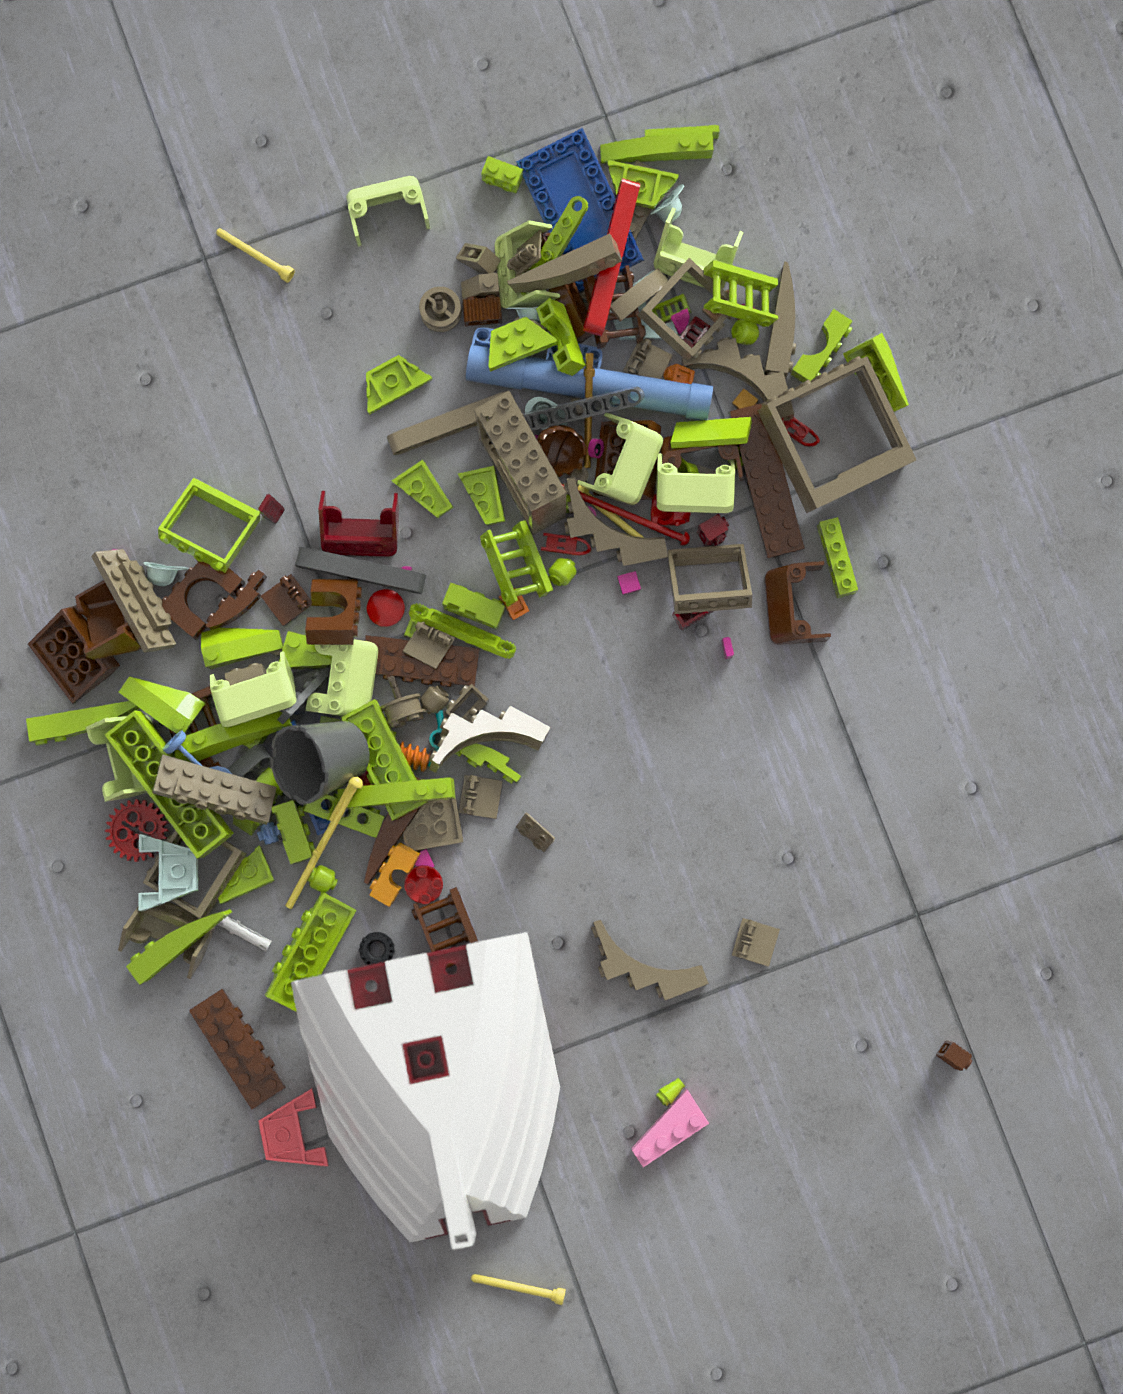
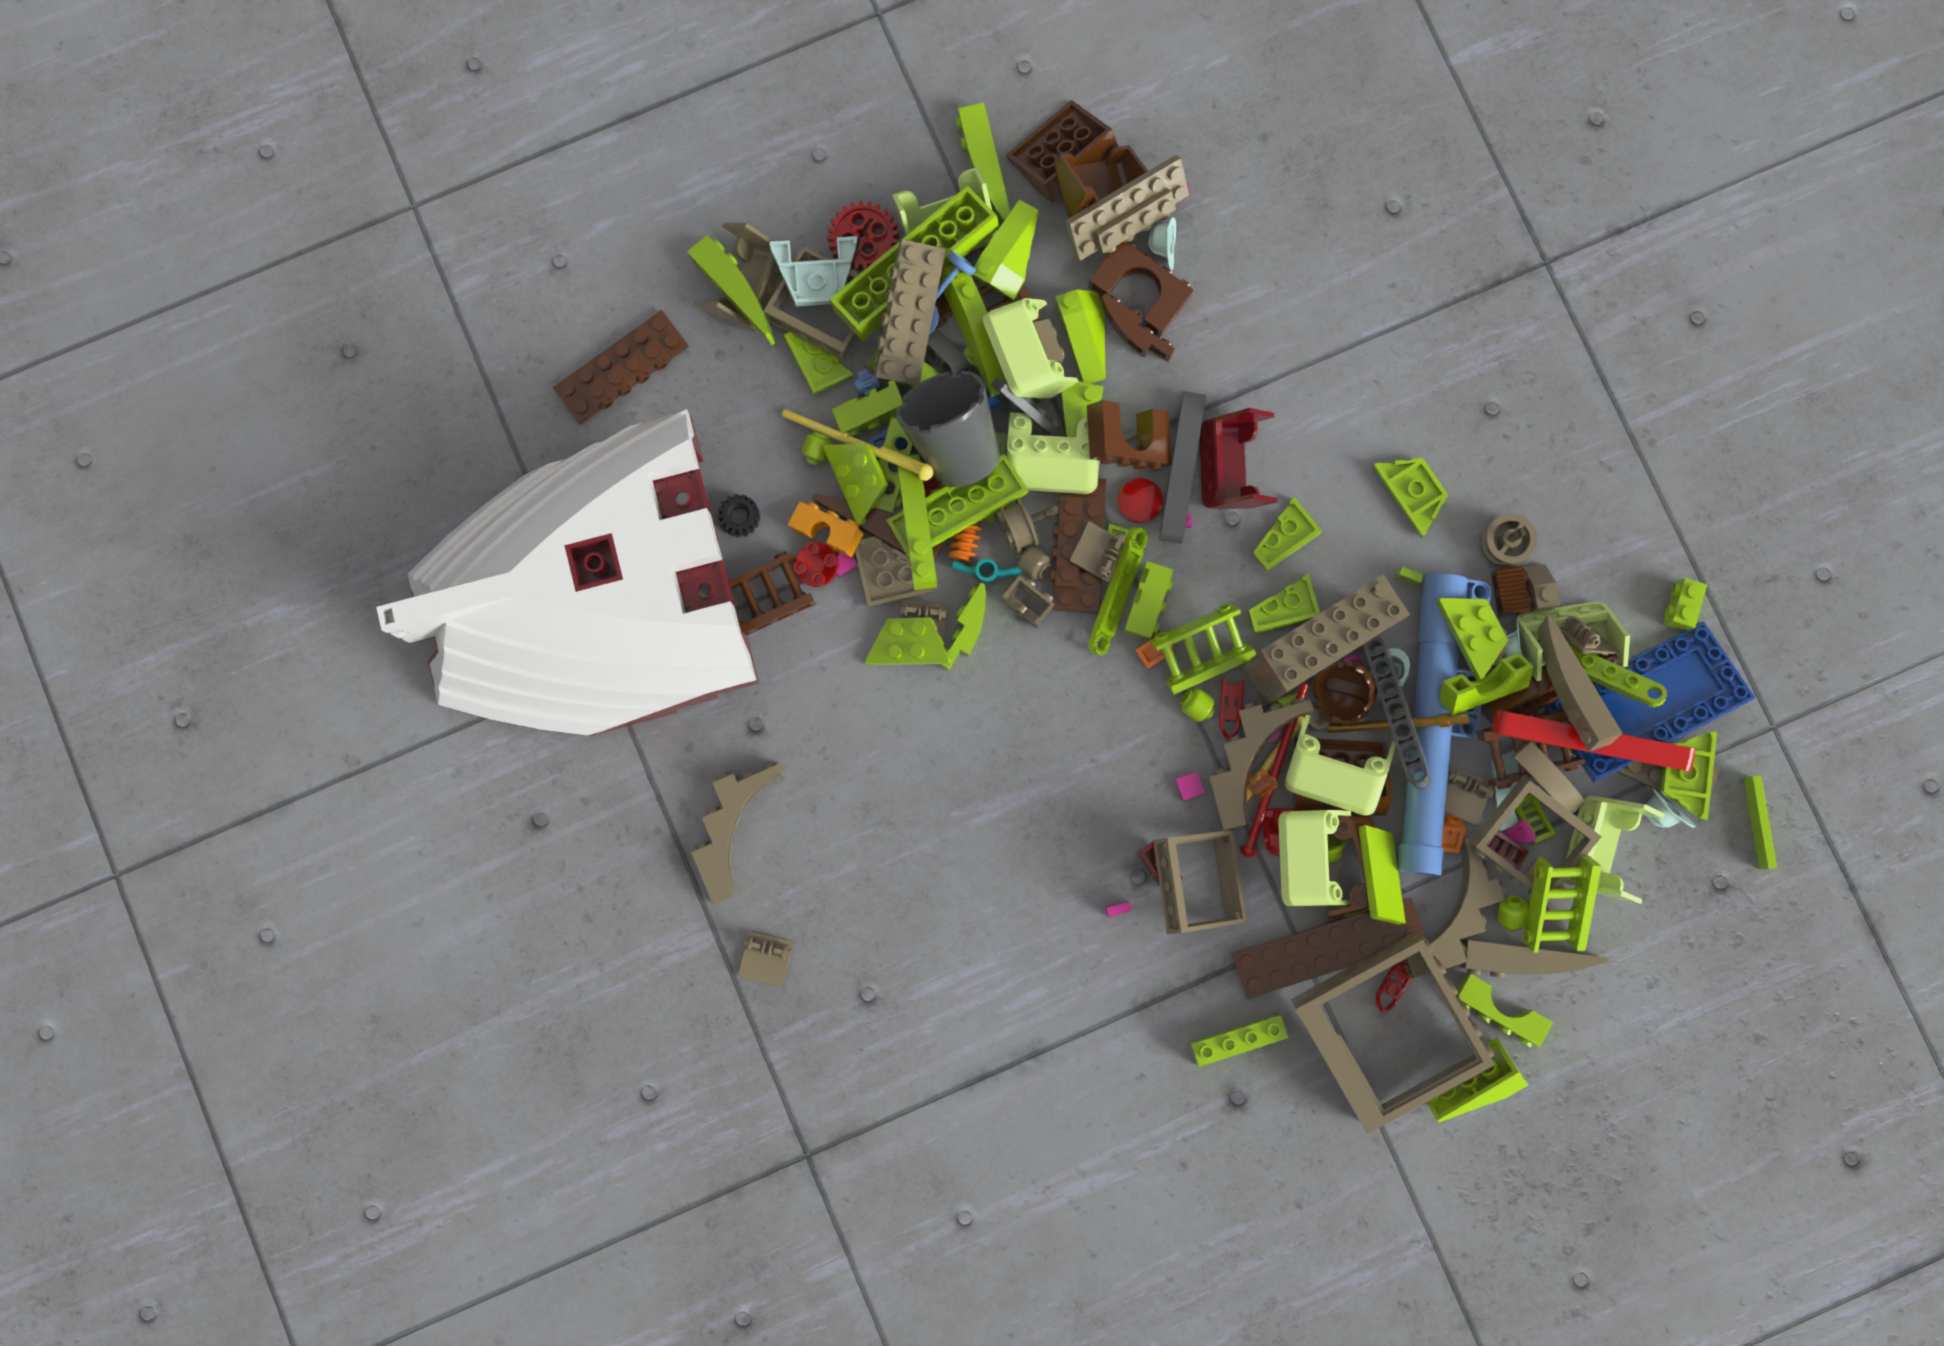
camera: 90 degrees right, 0 degrees up
lime window [158,478,260,573] -> none
light yellow piece [216,229,295,283] -> none
white pin [217,916,272,952] -> none
dark red slope [258,494,285,524] -> none
coral wing [258,1088,329,1166] -> none
reddish brown hinge [261,574,312,626] -> none
lime plate [265,892,357,1012] -> none
yellowish green windscreen [346,176,430,246] -> none
dark tan beam [387,391,507,455] -> none
arch [429,706,551,773] -> none
dark tan slope [456,243,501,274] -> none
light yellow piece [471,1274,566,1305] -> none
dark tan hinge [516,812,555,852] -> none
dark pink tile [588,439,604,458] -> none
lime slope [600,132,714,164] -> none
bright pink wedge [632,1089,709,1167] -> none
lime cone [656,1078,685,1106] -> none
dark red brick [696,513,729,547] -> none
pearl gold tile [732,388,758,409] -> none
reddish brown windscreen [764,561,831,645] -> none
reddish brown brick [936,1040,973,1071] -> none
none -> lime wing [823,444,888,525]
none -> lime wing [865,618,951,665]
none -> clear orange tile [1249,768,1279,798]
none -> lime tile [1395,566,1424,586]

